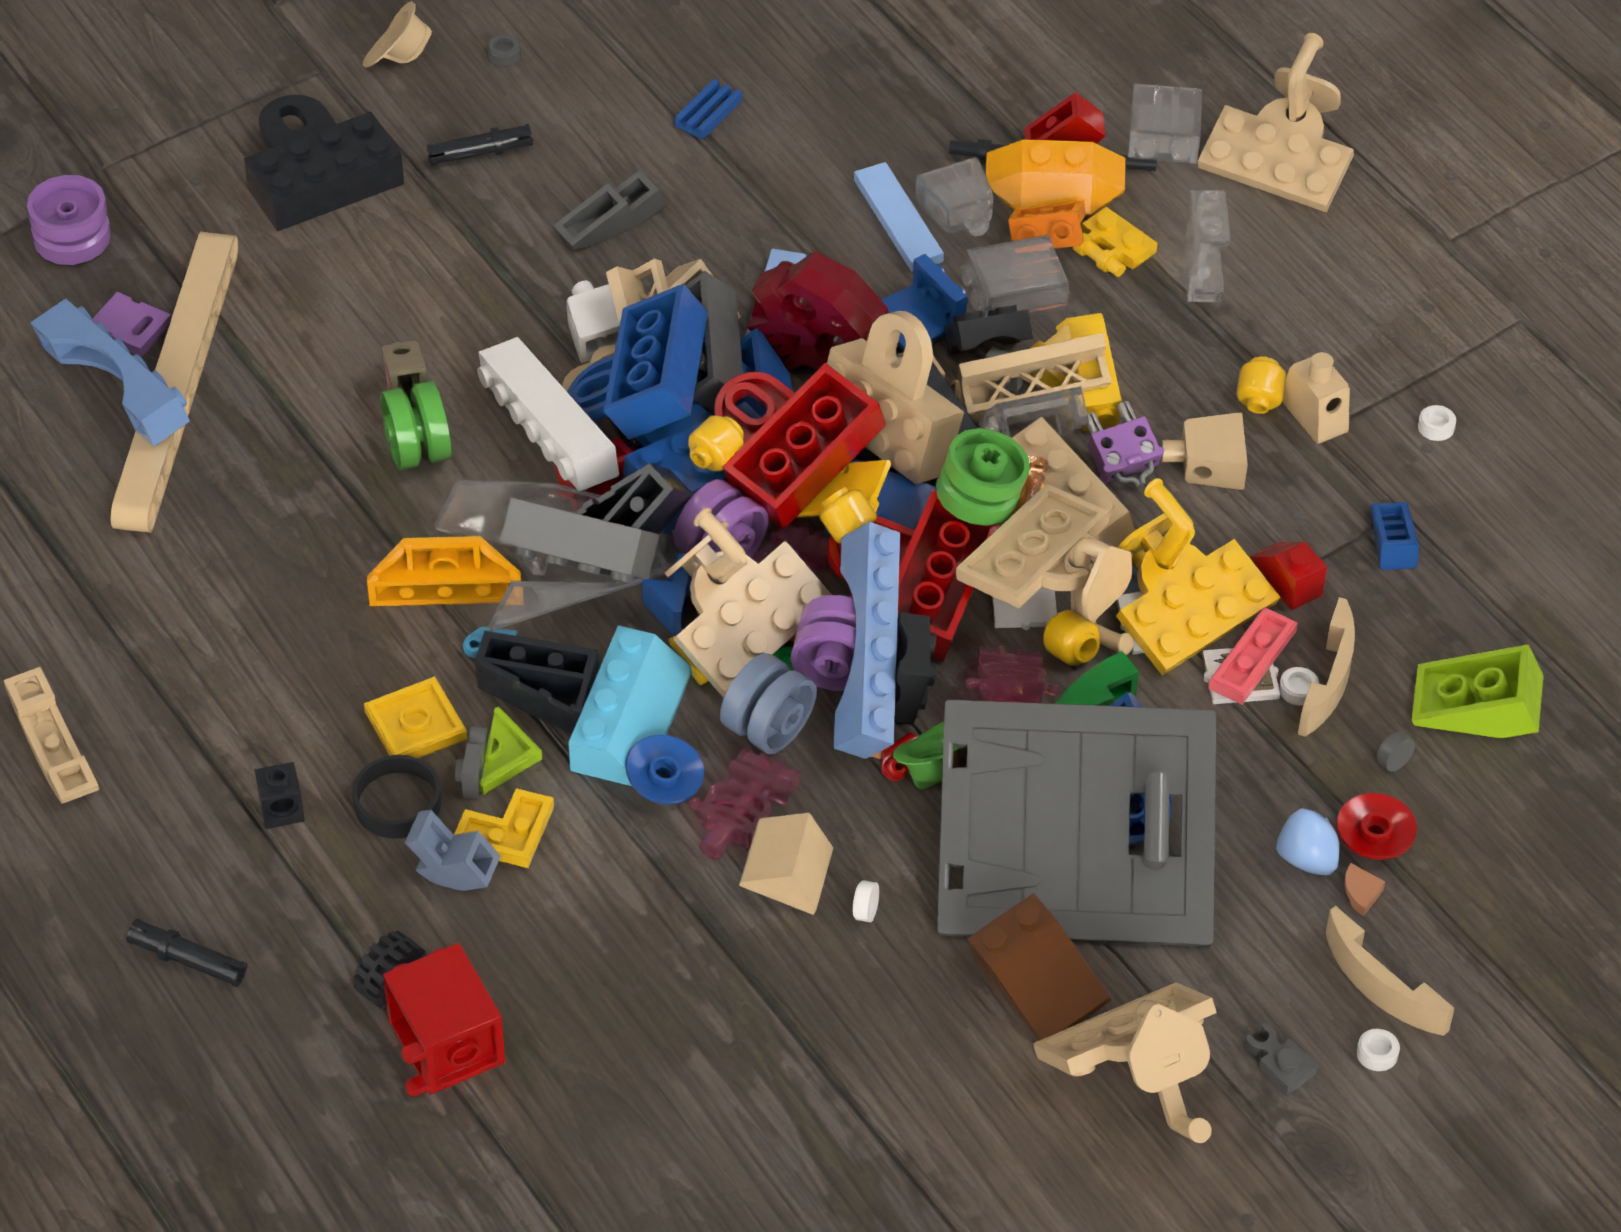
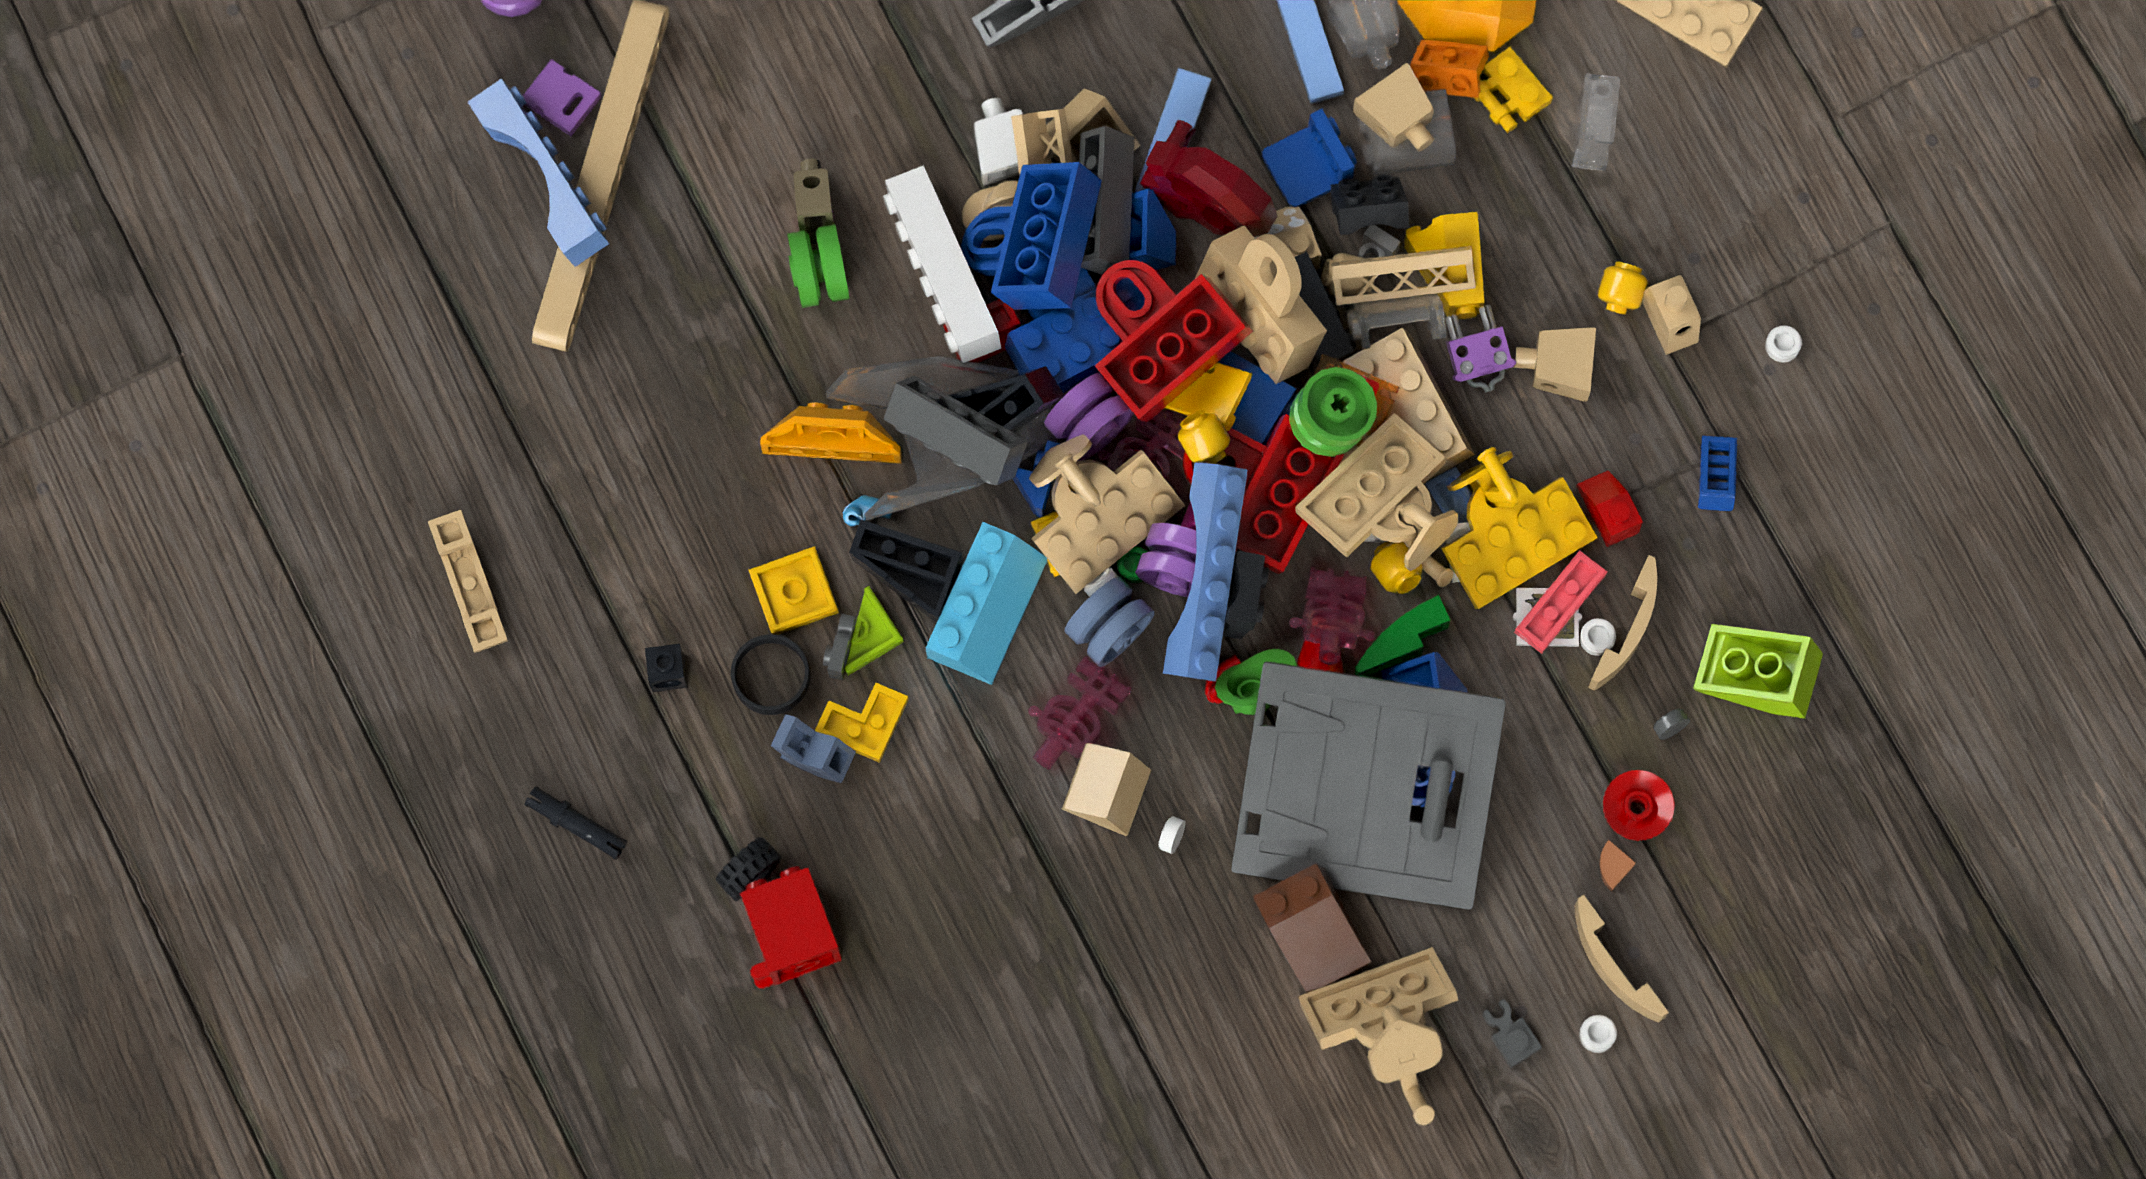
camera: 10 degrees right, 25 degrees up
blue dish [626,735,704,805] -> none
yellow head [688,416,744,471] -> none
light blue piece [1276,808,1339,876] -> none
none -> tan torso [1353,63,1434,152]

